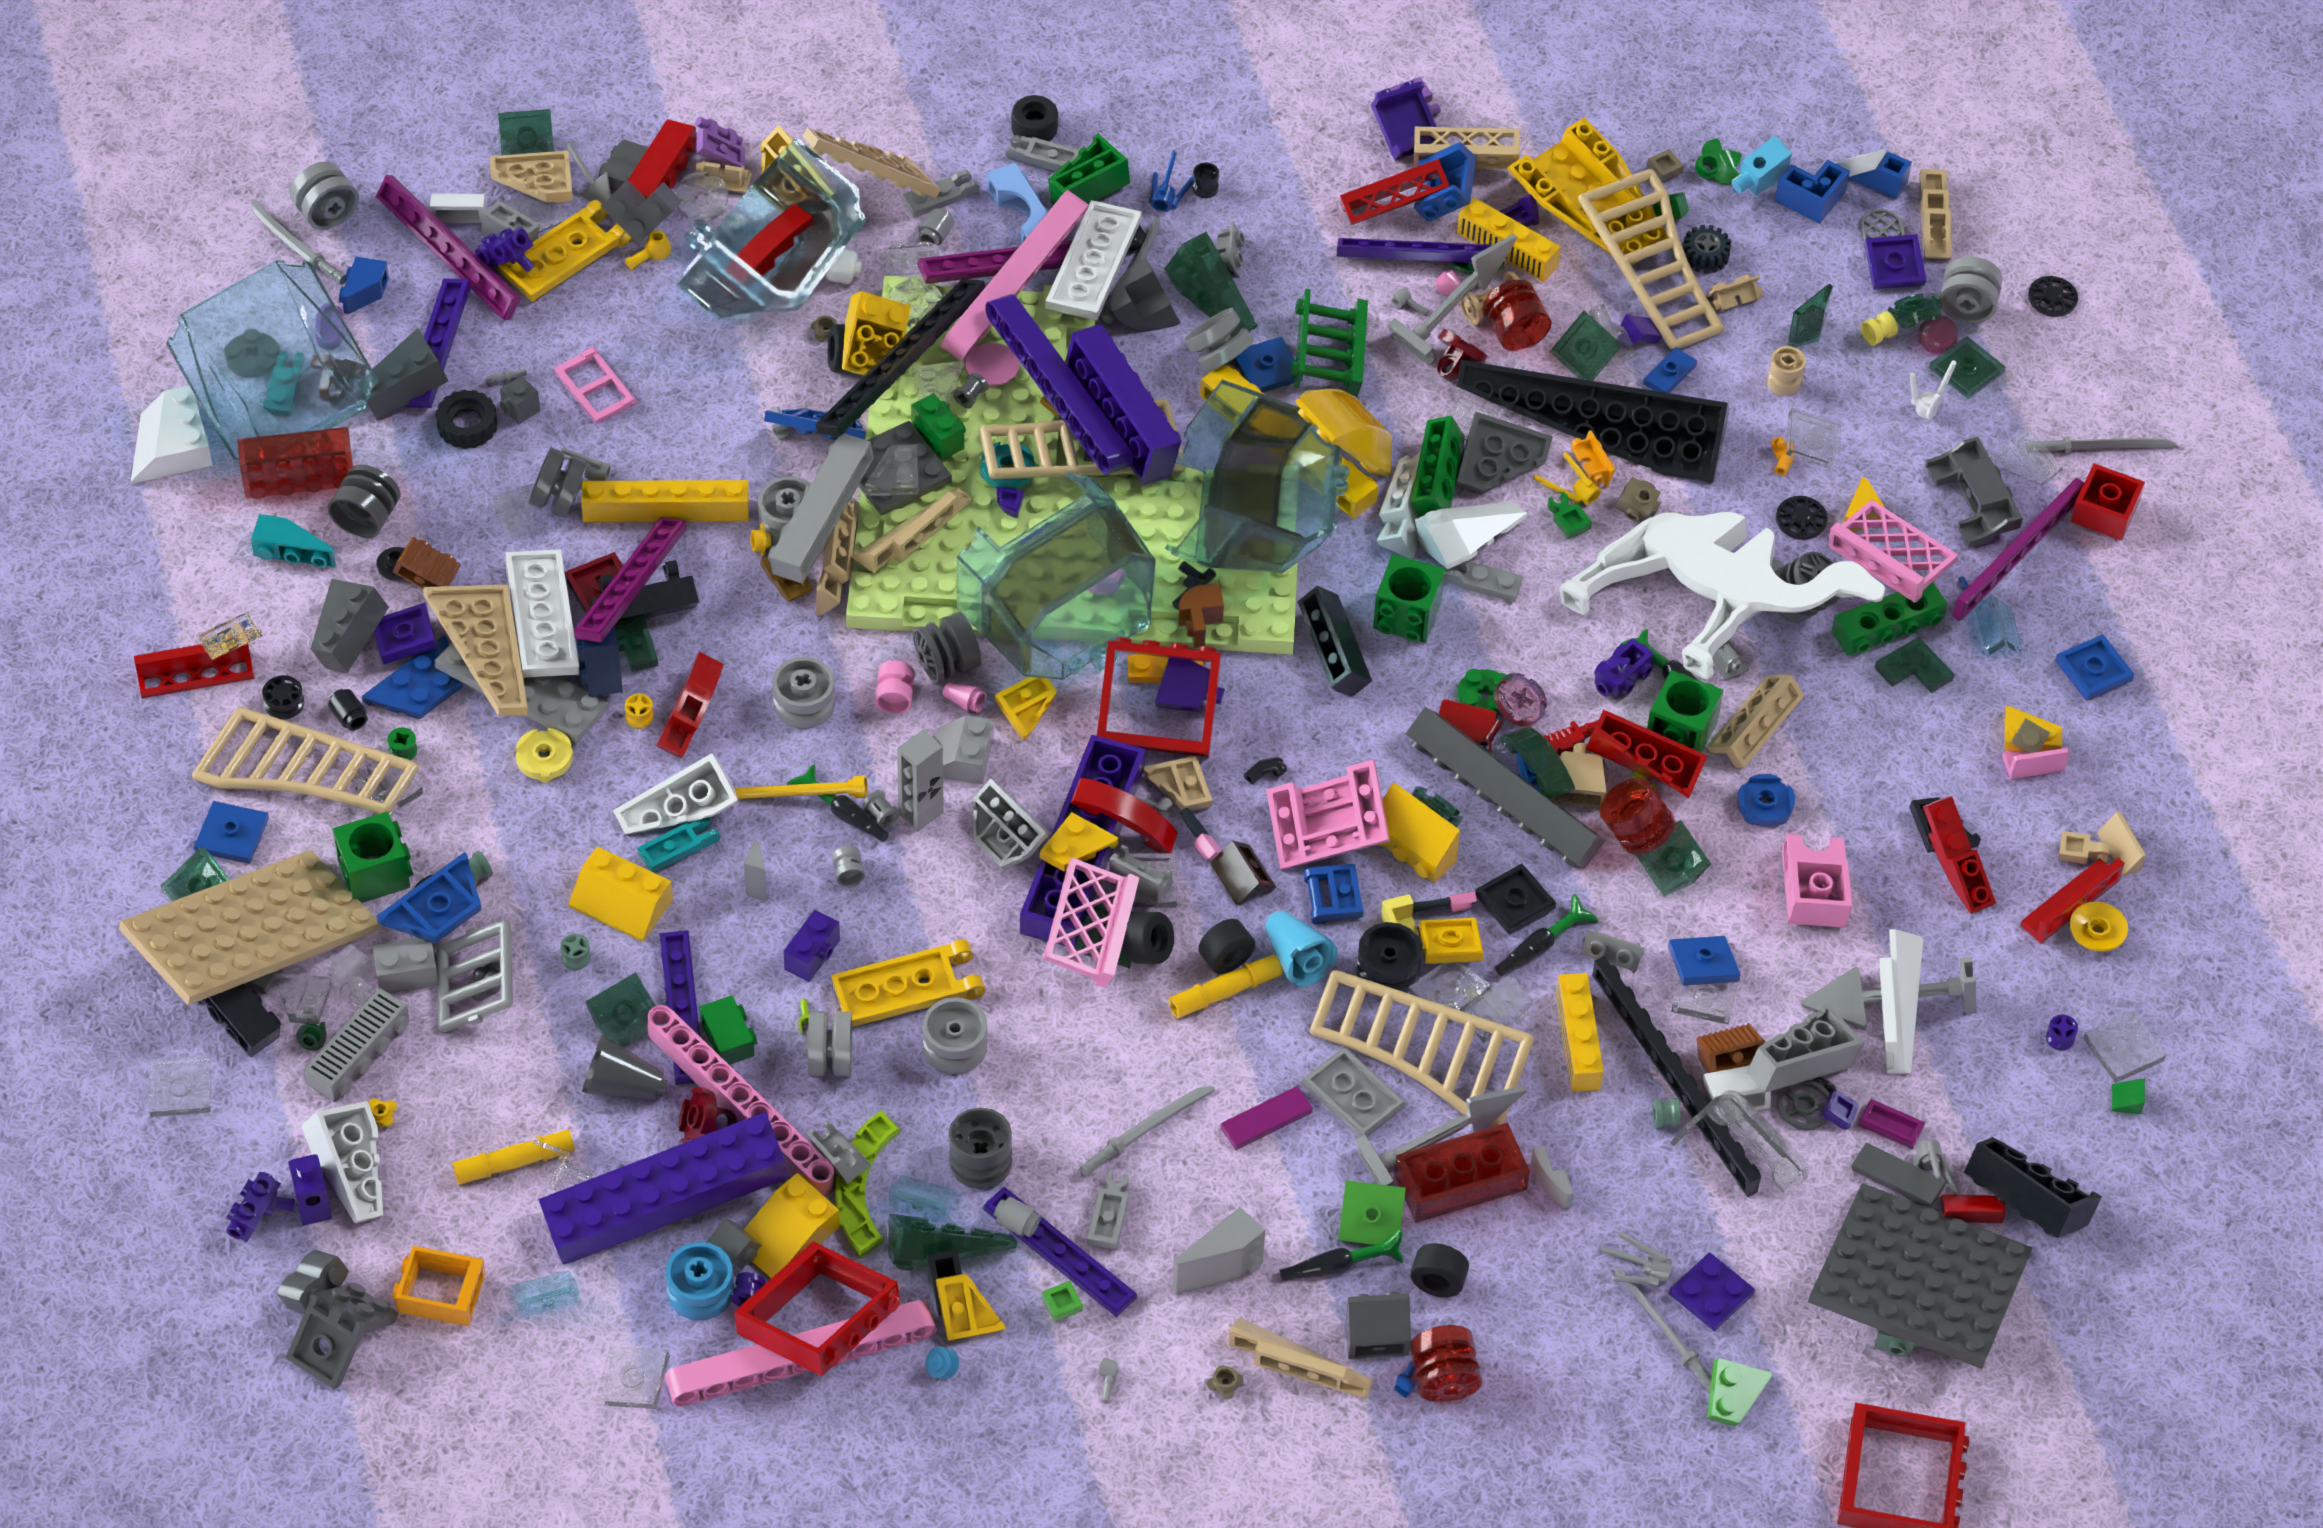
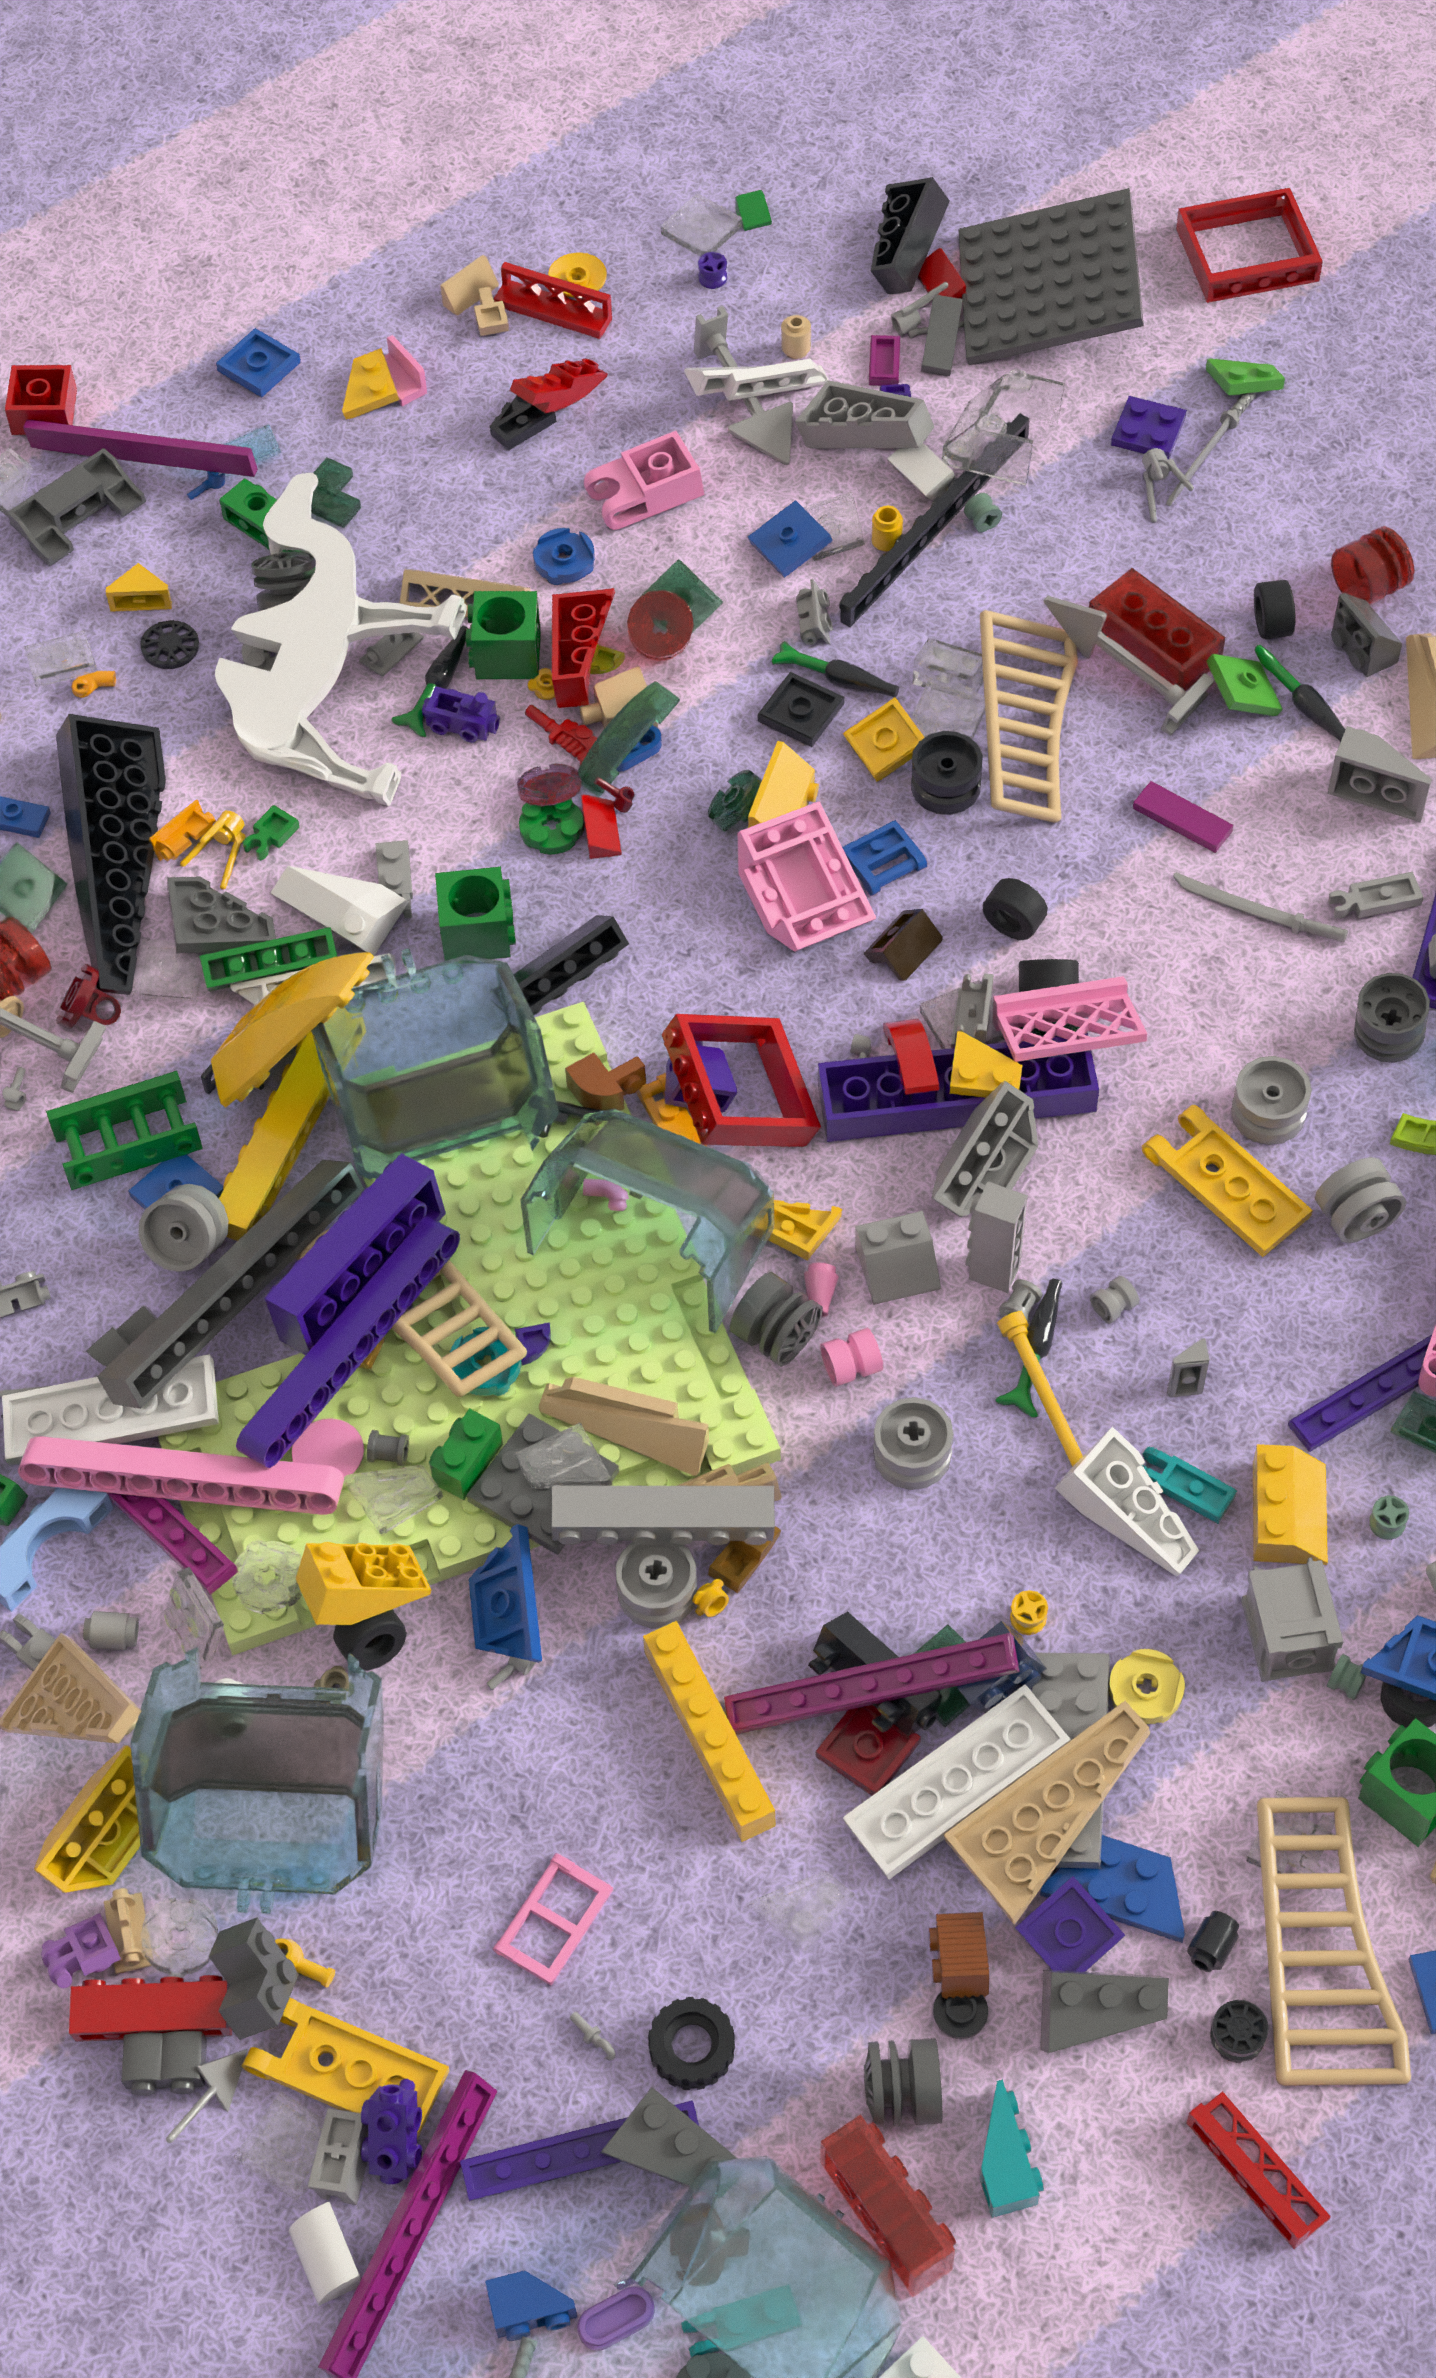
camera: 110 degrees left, 5 degrees up
clear tile [198,611,263,660] -> none
green wheel [387,727,417,760] -> none
tan plate [490,150,573,203] -> none
clear green slope [498,109,554,156] -> none
dark grey brick [500,375,540,425] -> none
dark grey wheel [529,447,587,517] -> none
light grey plant [561,448,611,488] -> none
red slope [656,651,724,758] -> none
green brick [699,995,758,1065] -> none
red slope [717,203,813,295] -> none
dark purple brick [783,909,840,982] -> none
lime hand [798,999,809,1035] -> none
black plate [815,278,986,437] -> none
tan wing [1143,755,1212,811] -> none
clear green wedge [1164,231,1258,332] -> none
yellow piece [1168,954,1282,1019] -> none
piece [1180,808,1222,860] -> none
black arm [1244,757,1287,785] -> none
medium azure cone [1265,910,1338,987] -> none
light grey tile [1301,1046,1406,1138] -> none
light yellow panel [1381,894,1419,936] -> none
blue hand [1394,1358,1420,1398] -> none
dark grey brick [1405,707,1606,868] -> none
piece [1413,891,1477,913] -> none
light grey slope [1531,1146,1574,1209] -> none
yellow brick [1556,973,1604,1092] -> none
dark tan brick [1615,476,1661,522] -> none
dark orange brick [1696,1023,1765,1073] -> none
bright pink fence [1828,500,1958,603] -> none
dark tan plate [2011,718,2050,754] -> none
none -> dark grey brick [97,1160,364,1409]
none -> tan brick [781,315,811,359]
none -> yellow brick [871,505,903,551]
none -> light grey container [1241,1558,1343,1682]

